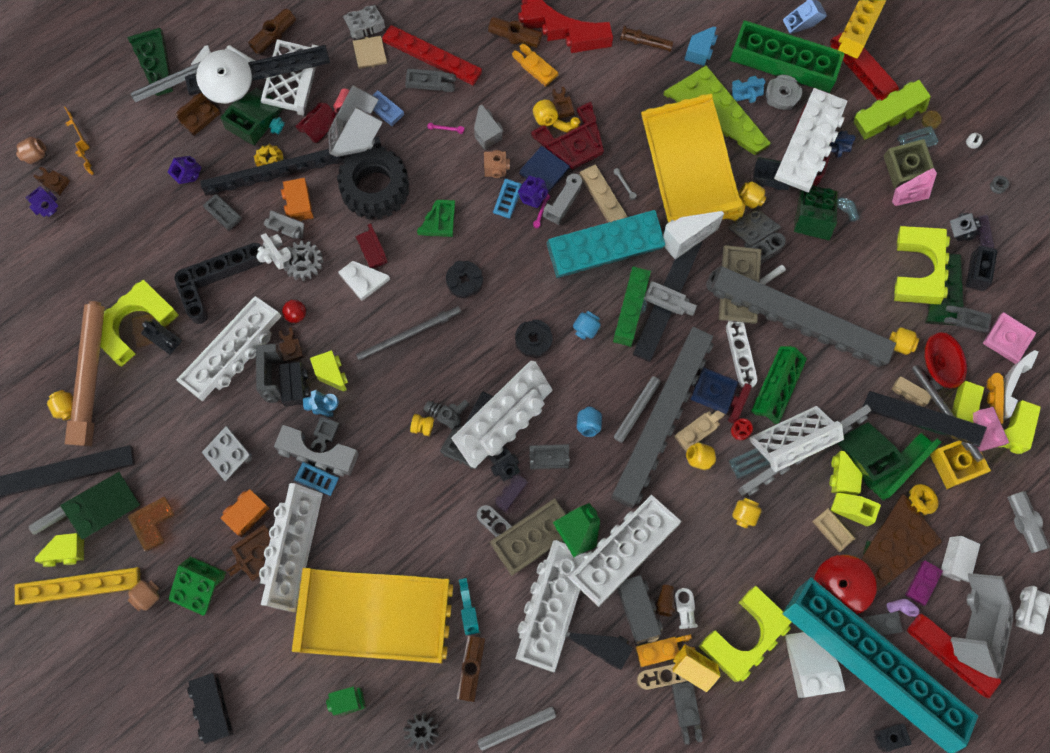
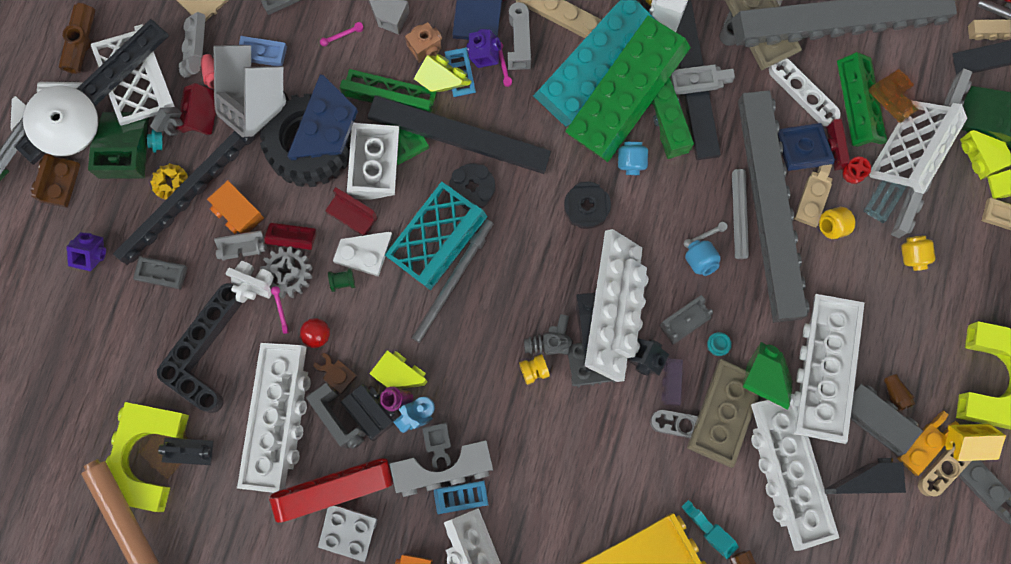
camera: 30 degrees left, 5 degrees up
white connector [674,588,698,629] -> none
none -> dark grey tile [150,107,183,136]
none -> light grey hinge [179,12,206,78]
none -> dark red plate [264,223,316,250]
none -> red beam [269,458,393,522]
none -> dark pink hinge [271,286,289,334]
none -> dark blue wing [287,74,358,160]
none -> dark green bush [328,268,355,292]
none -> green fence [339,69,437,113]
none -> white slope [347,123,399,200]
none -> black tile [368,96,551,174]
none -> magenta cone [380,387,413,411]
none -> teal fence [385,181,488,290]
none -> neon yellow slope [414,54,472,92]
none -> green brick [565,15,691,163]
none -> light grey hinge [684,222,728,248]
none -> teal plate [707,332,732,356]
none -> clear orange plate [868,69,918,124]

